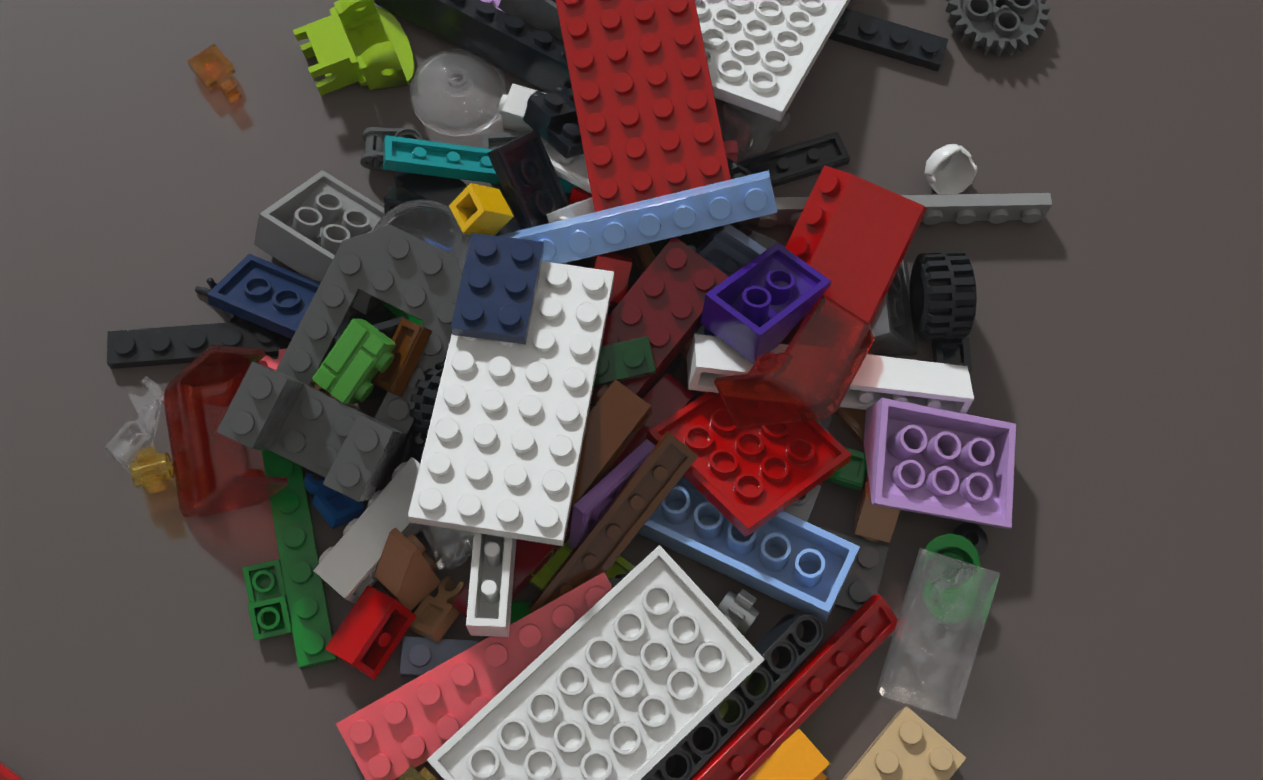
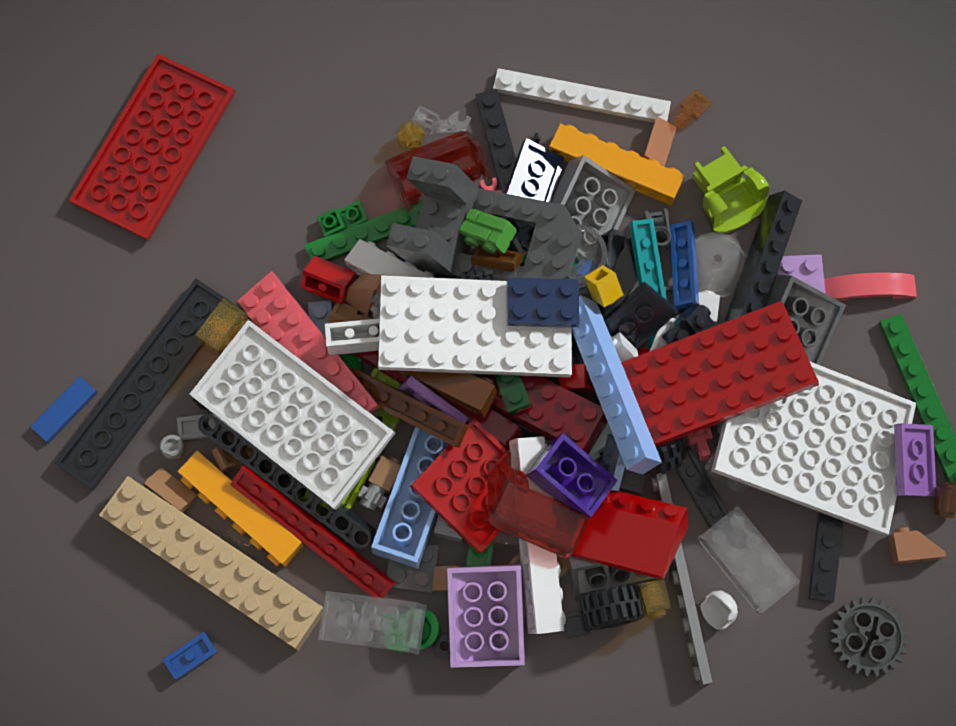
camera: 90 degrees right, 5 degrees up
none -> medium nougat brick [368,456,402,495]
none -> white plate [493,68,671,123]
none -> light orange brick [549,123,684,206]
none -> clear yellow brick [639,579,671,621]
none -> nougat slope [644,117,677,167]
none -> blue plate [670,220,699,310]
none -> clear brick [697,506,800,614]

